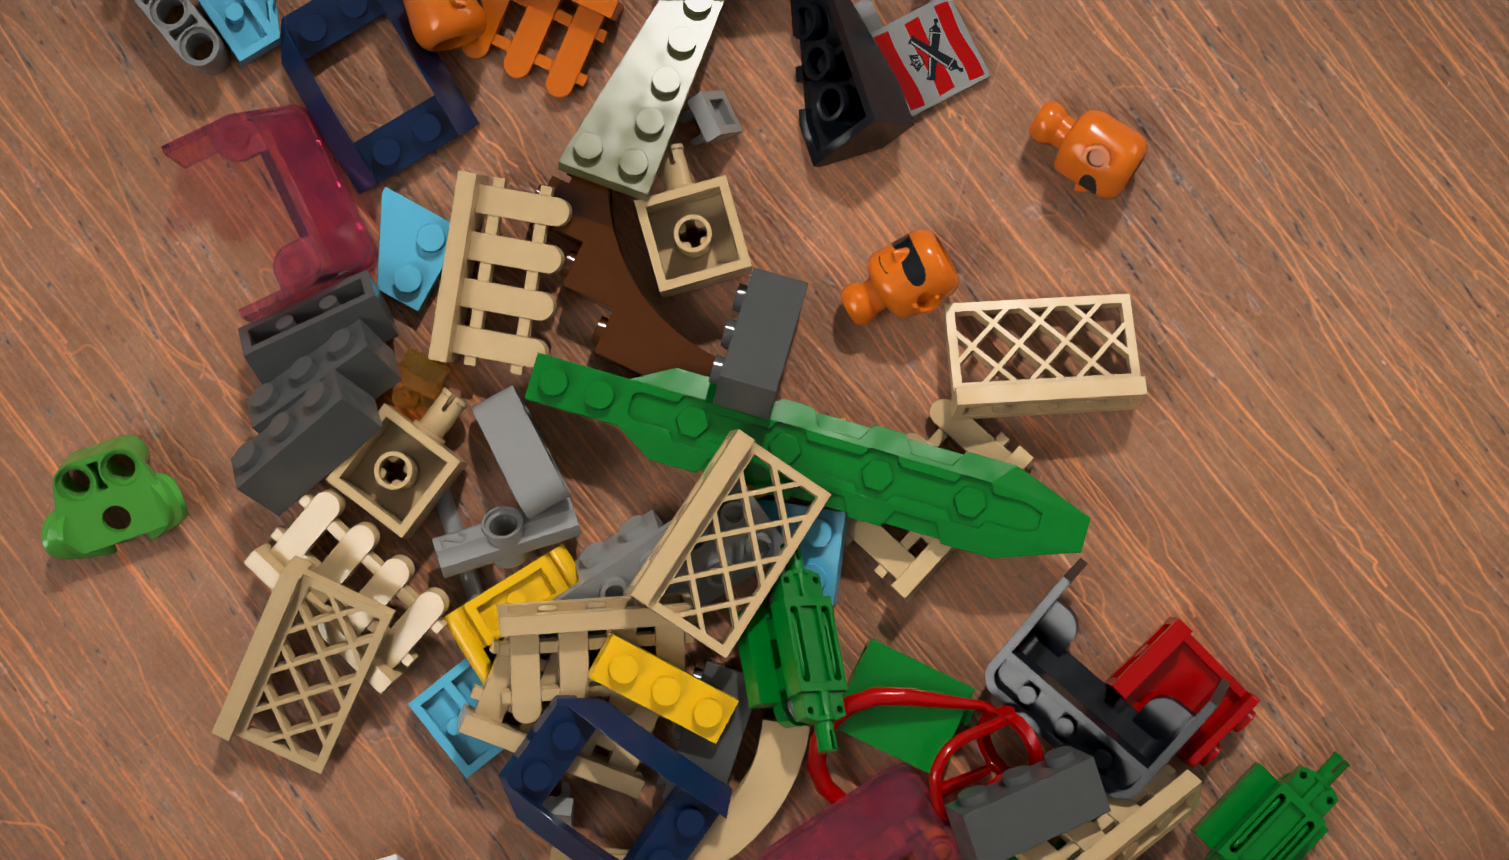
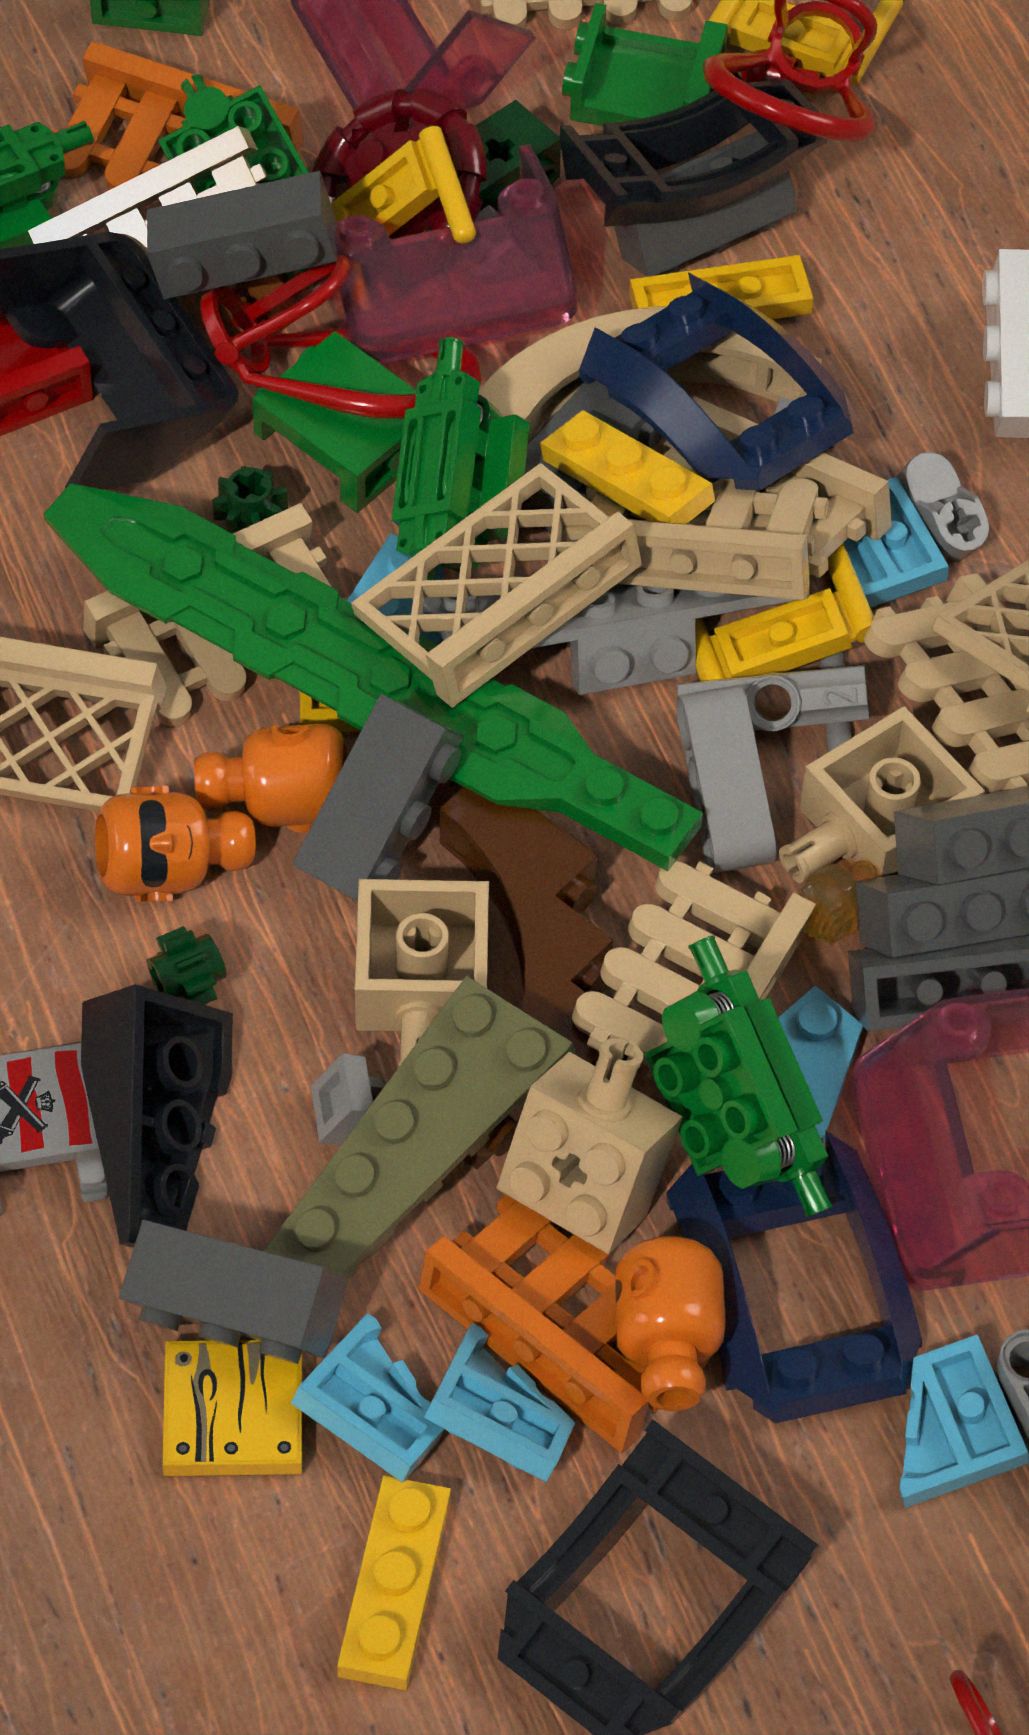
camera: 165 degrees left, 30 degrees down
none -> dark green gear [147,926,227,1005]
none -> orange piece [194,724,347,833]
none -> dark green gear [212,466,288,534]
none -> tan brick [496,1038,683,1254]
none -> green piece [644,935,833,1218]
none -> light grey piece [896,452,989,561]

